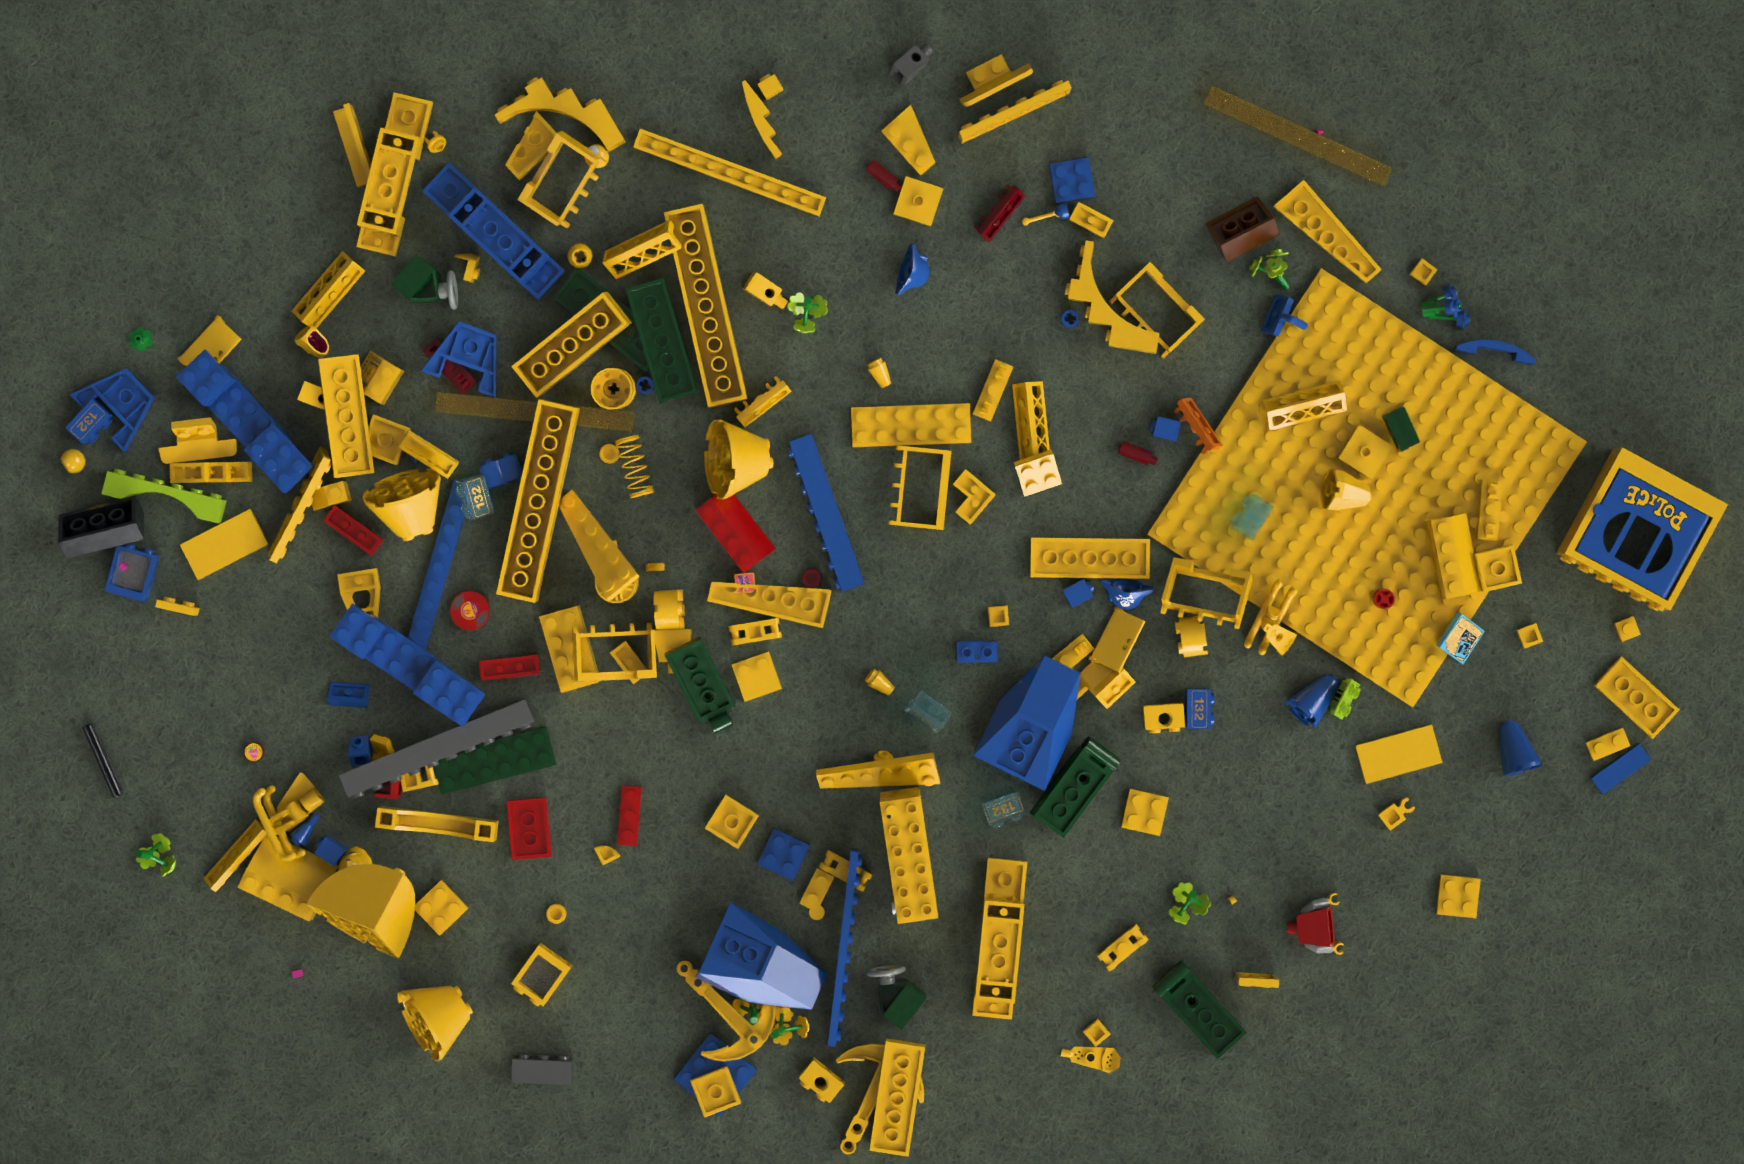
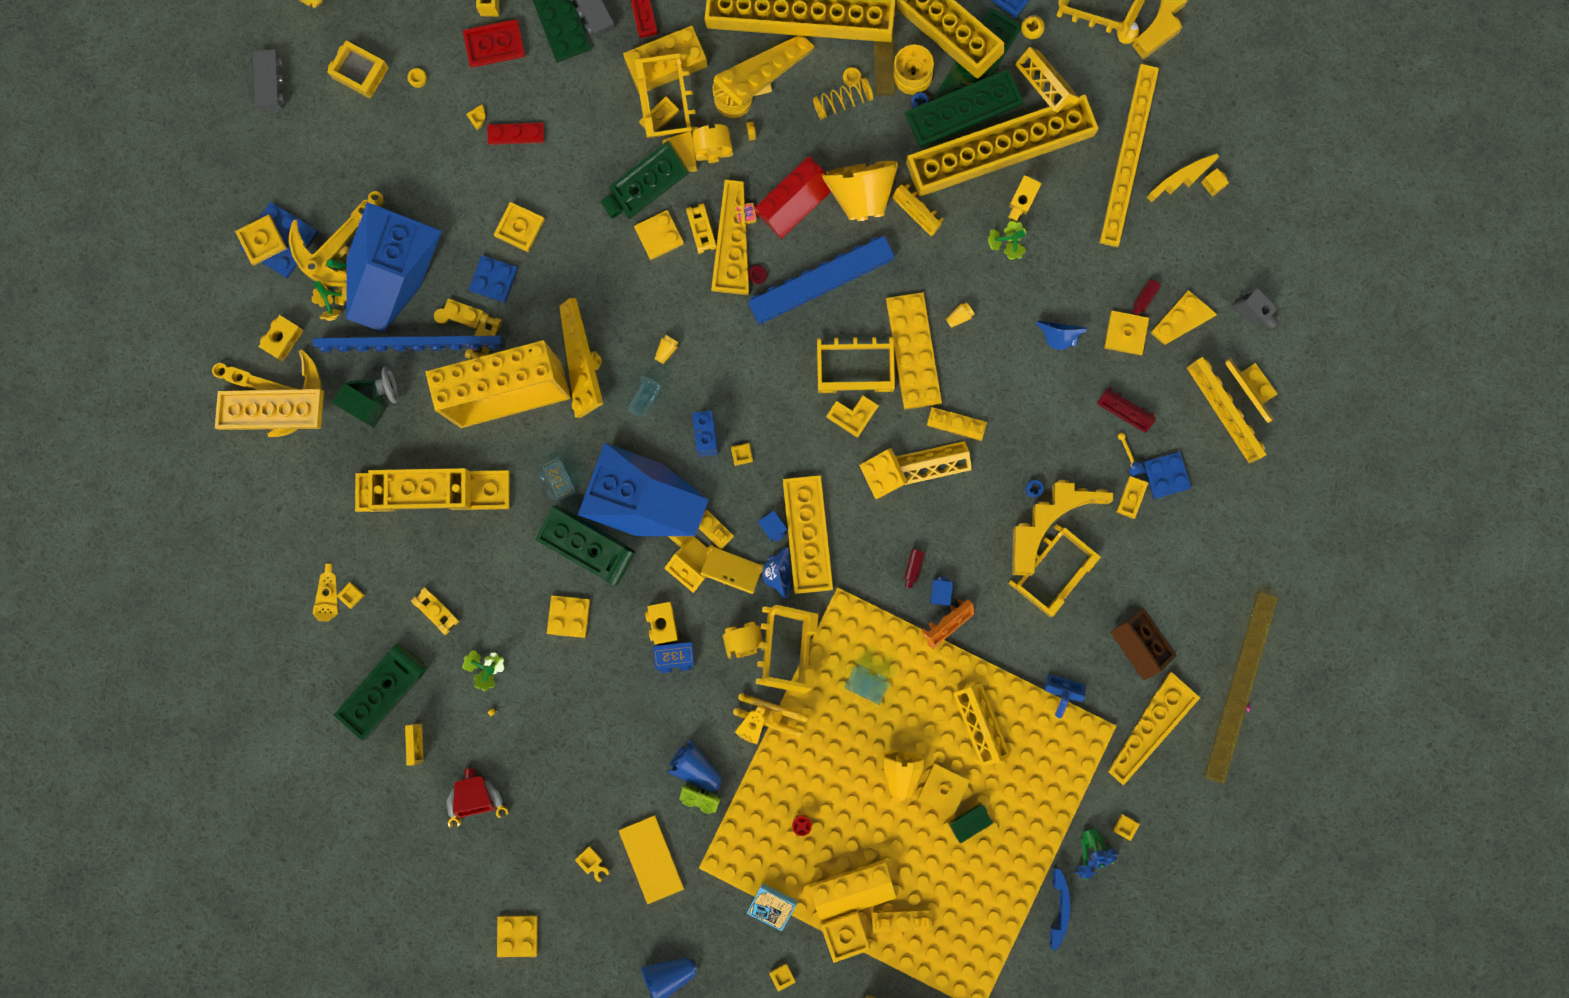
camera: 85 degrees right, 5 degrees down
lime plant [1249,248,1290,290] -> none

